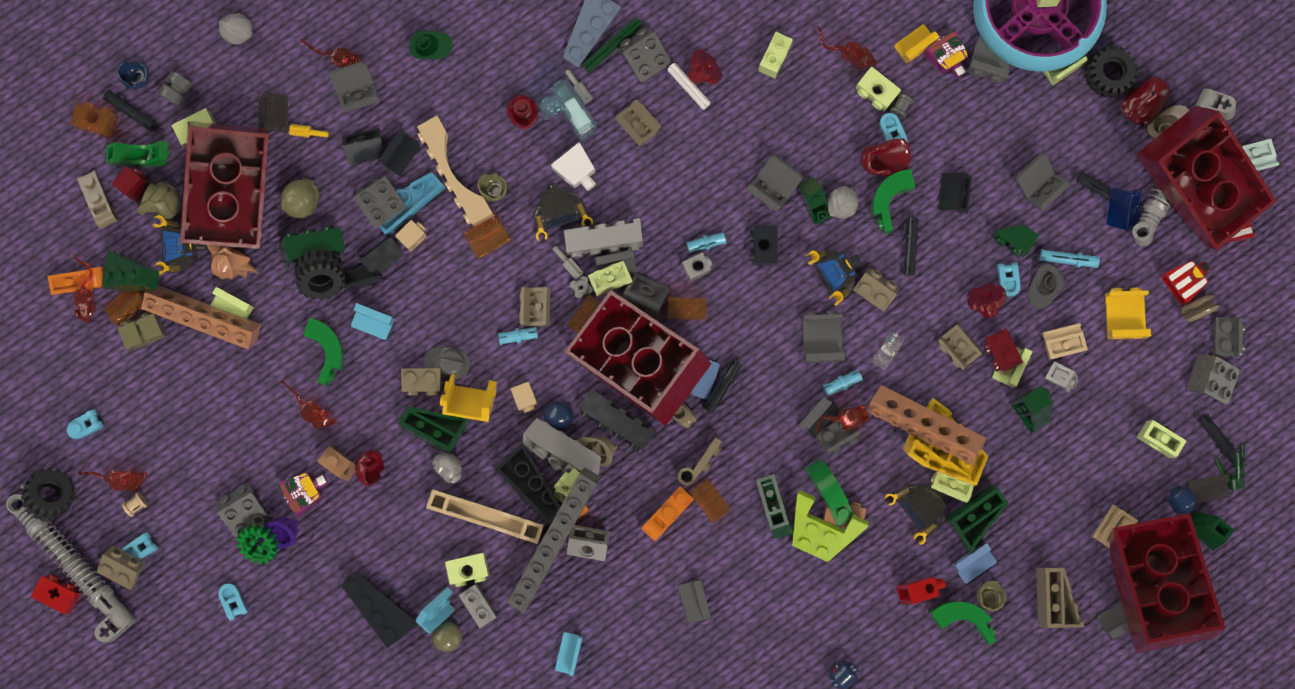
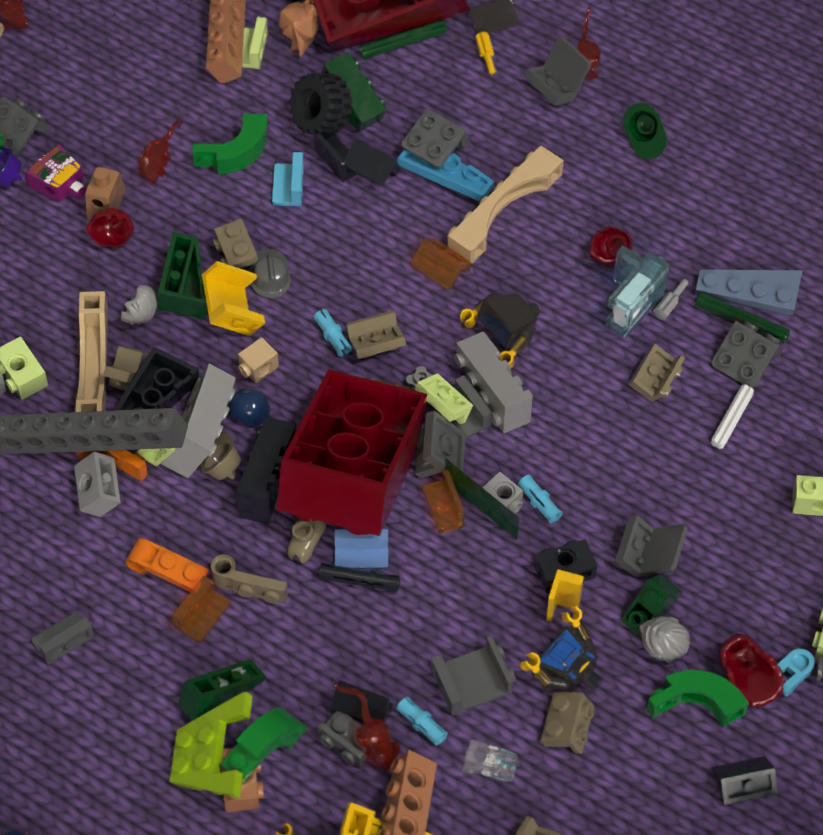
camera: 70 degrees right, 25 degrees down
olive helmet [281,177,320,218] -> none
black panel [343,128,385,164] -> none
black panel [379,130,421,176] -> none
tan brick [395,220,427,252] -> none
olive hair [477,173,508,202] -> none
white torso [551,143,596,191] -> none
light grey axle [553,246,584,279] -> none
dark red plant [688,49,722,85] -> none
black pin [903,218,919,276] -> none
none -> dark tan brick [103,346,149,391]
none -> dark green axle [359,20,447,59]
none -> dark green sticker [445,458,519,540]
none -> yellow panel [546,570,584,622]

